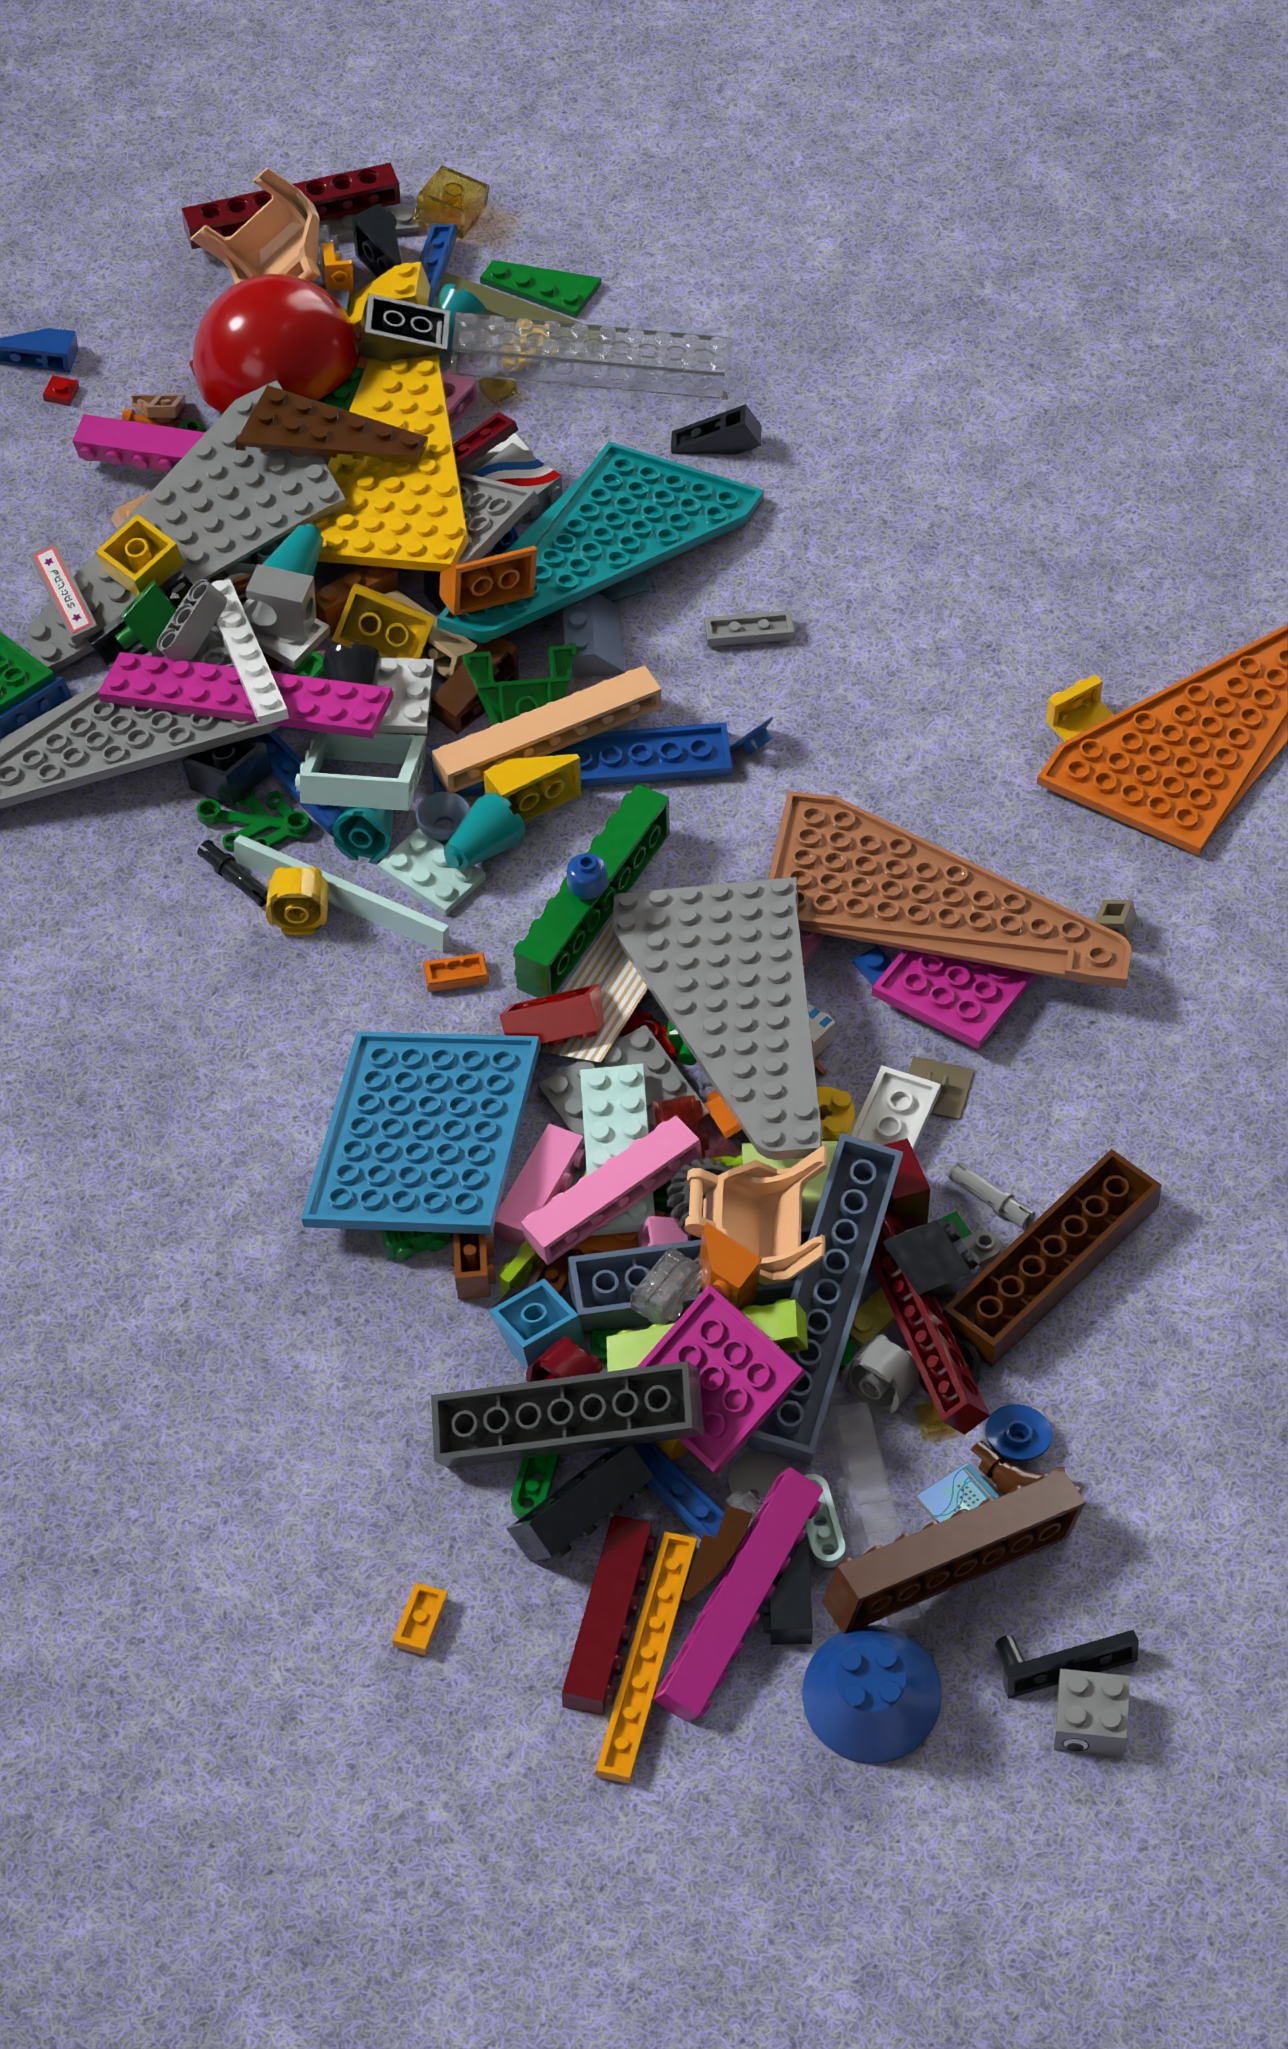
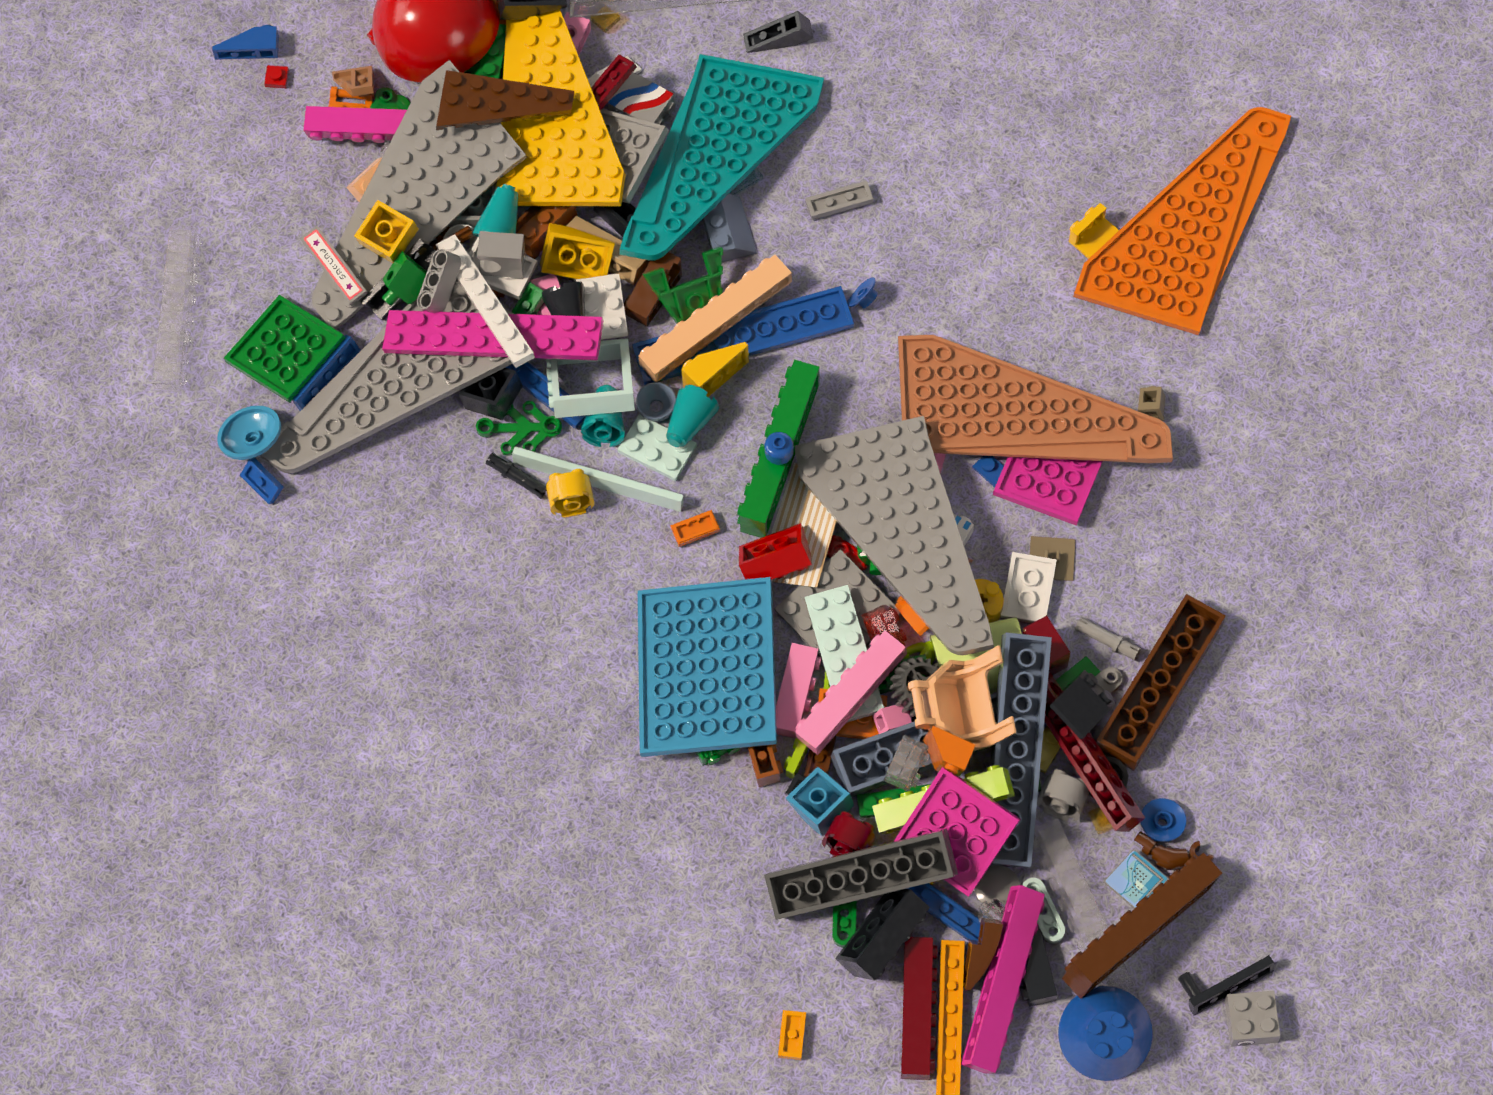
camera: 10 degrees left, 15 degrees up
orange slope [439,546,537,616] -> none

